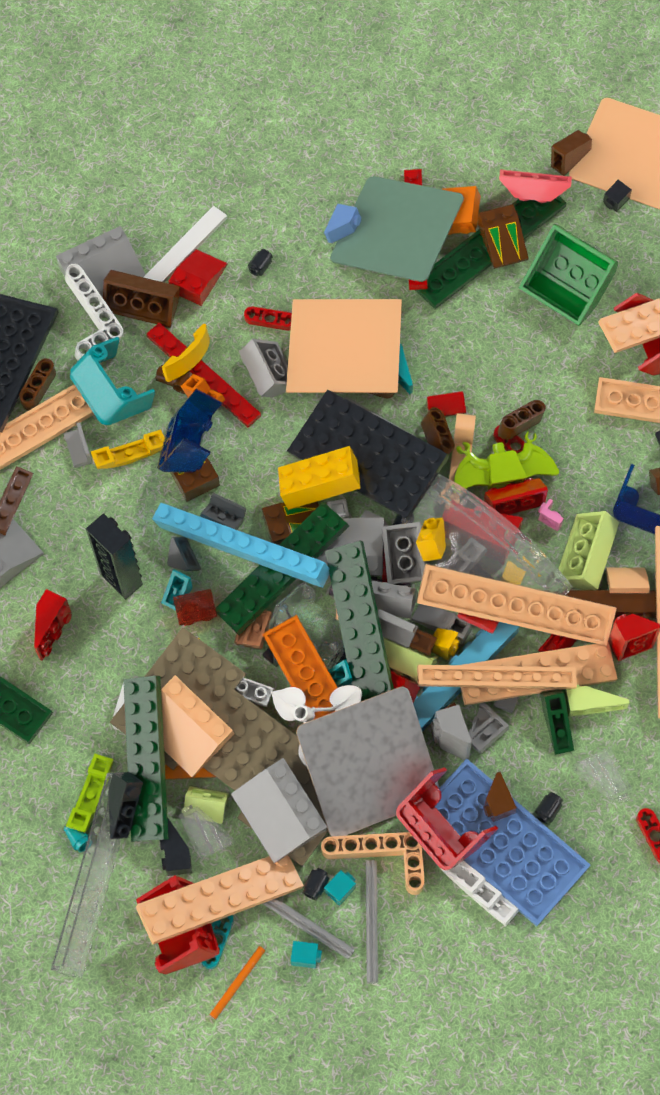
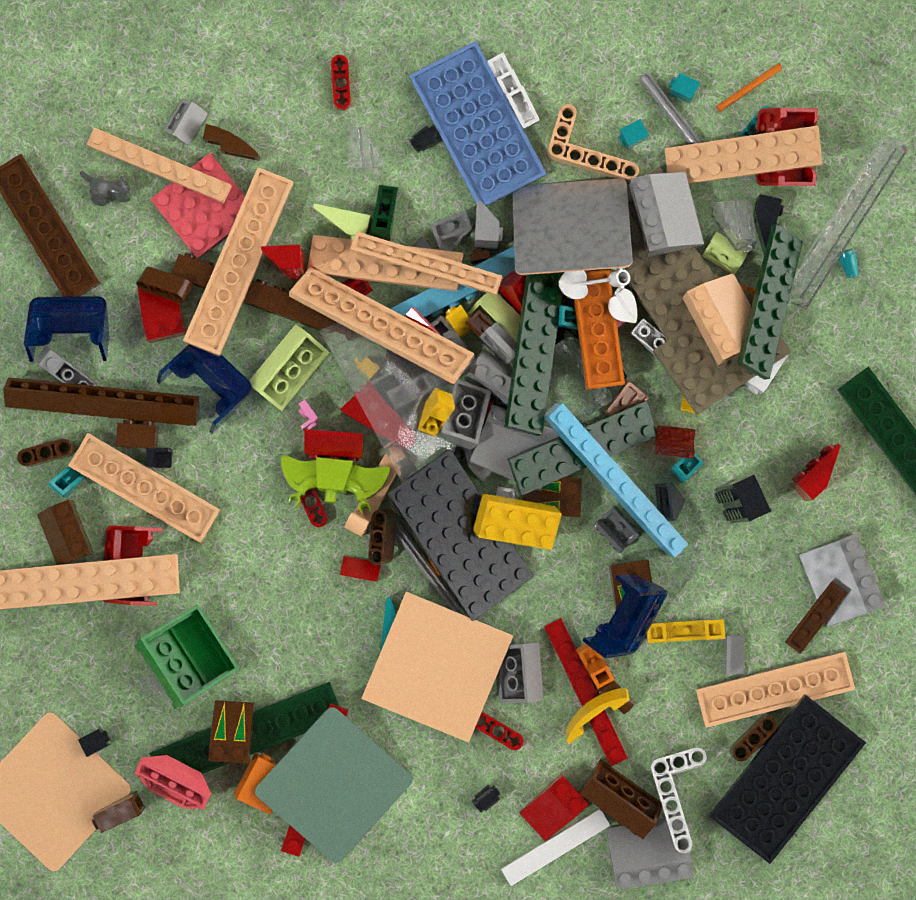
camera: 165 degrees left, 20 degrees up
lime slope [66,753,114,833] -> none
teal windscreen [70,336,155,425] -> none
black slope [108,772,143,839] -> none
black brick [302,868,330,900] -> none
medium blue slope [324,204,361,243] -> none
light grey axle [366,860,378,984] -> none
red windscreen [396,767,499,870] -> none
reddish brown slope [483,772,517,822] -> none
reddish brown beam [498,400,546,440] -> none
light nougat slope [606,567,650,593] -> none

